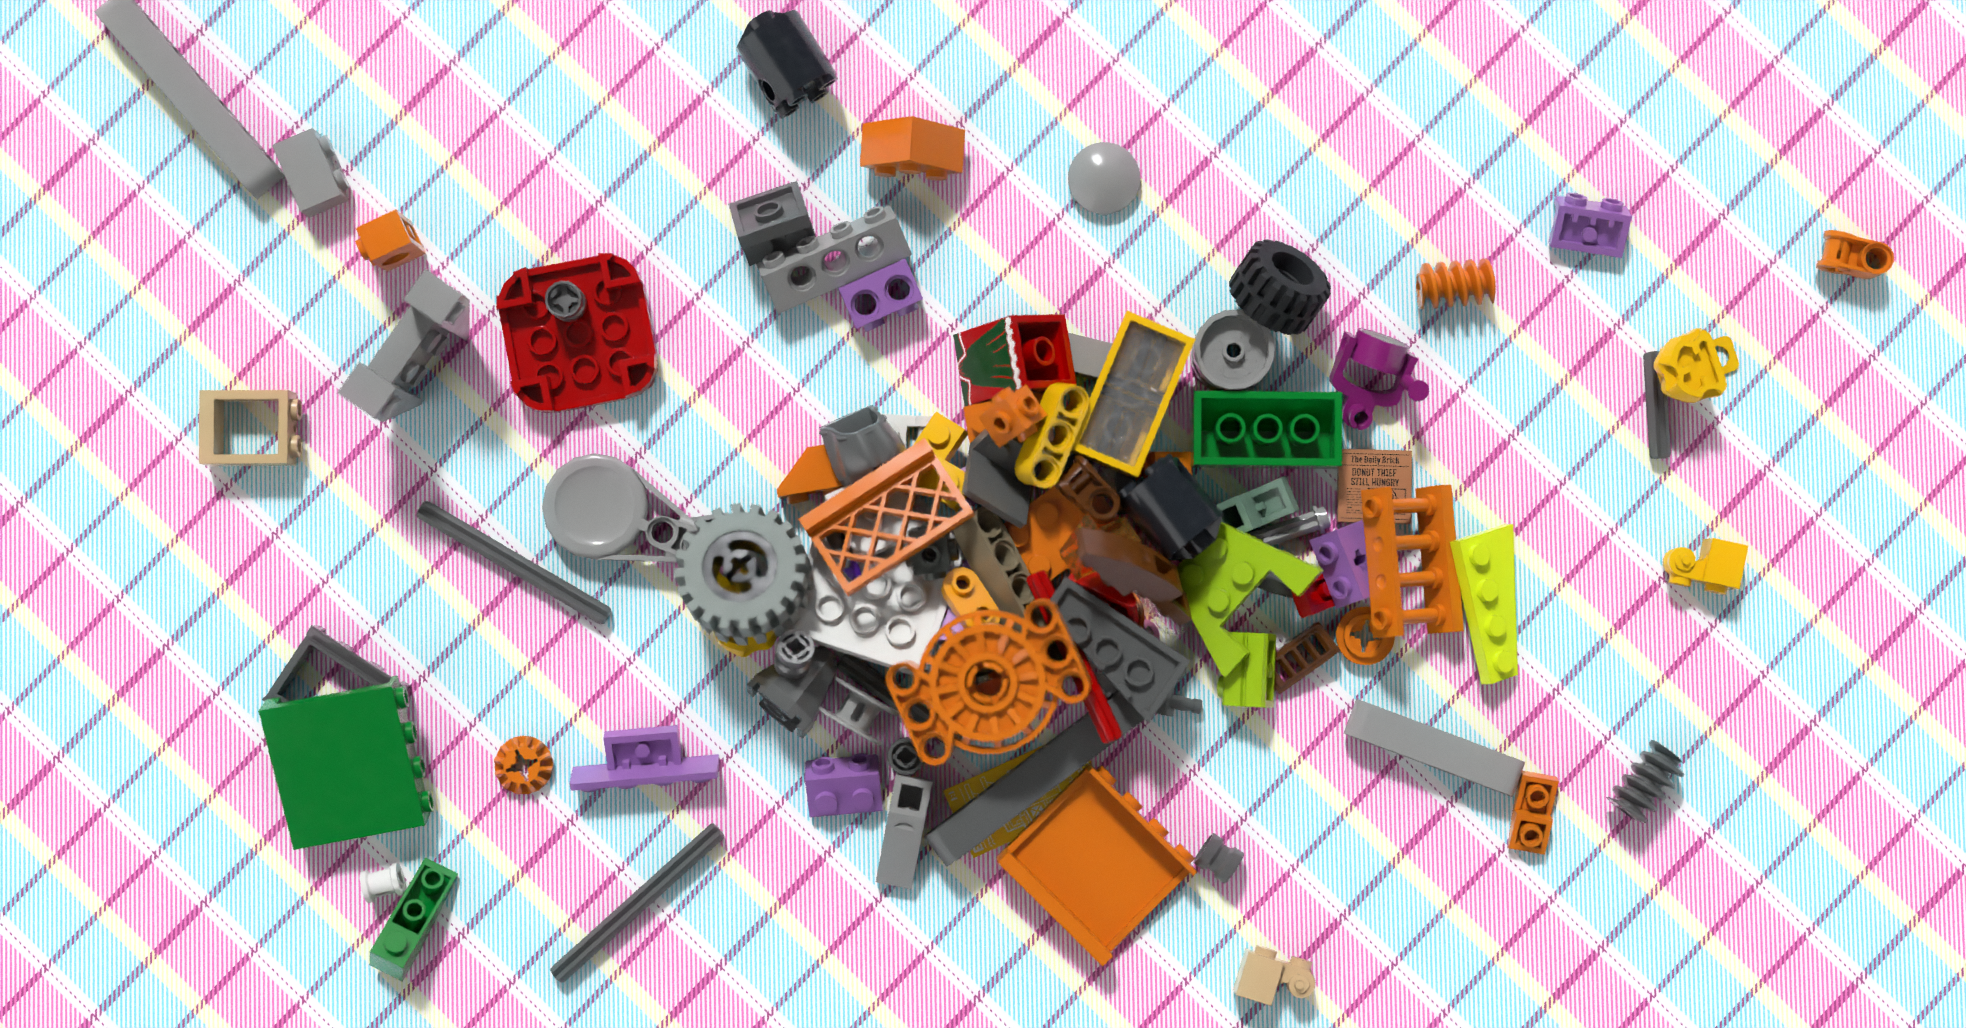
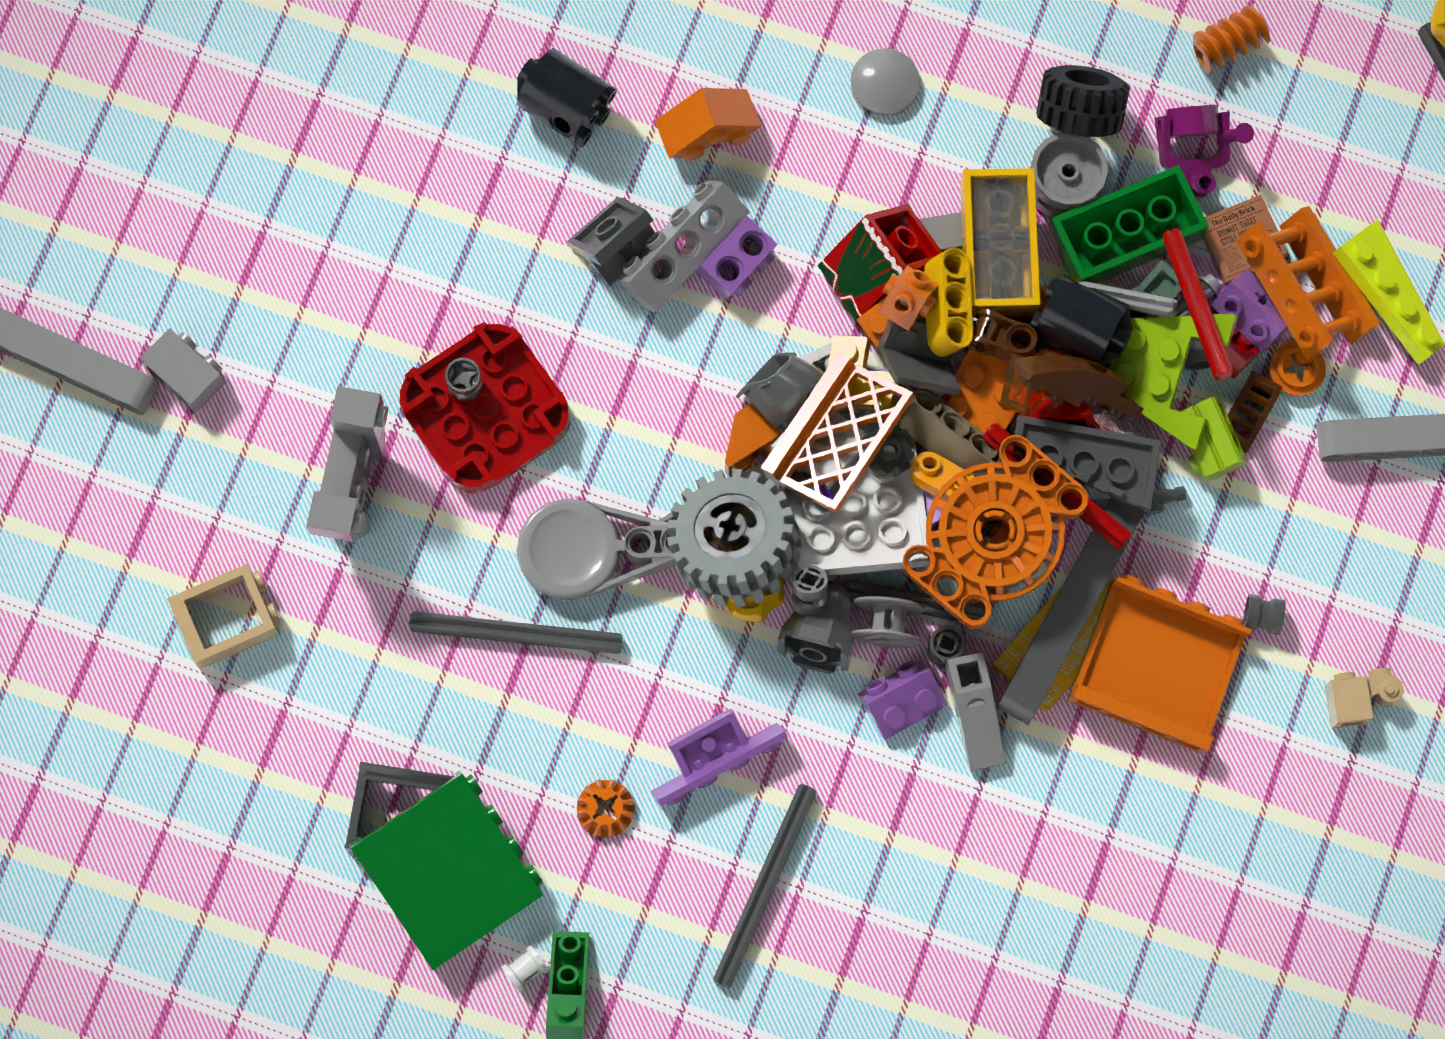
camera: 25 degrees left, 10 degrees down
orange brick [355,209,427,272] -> none
none -> light grey axle [1079,281,1178,318]
none -> red axle [1163,228,1233,381]

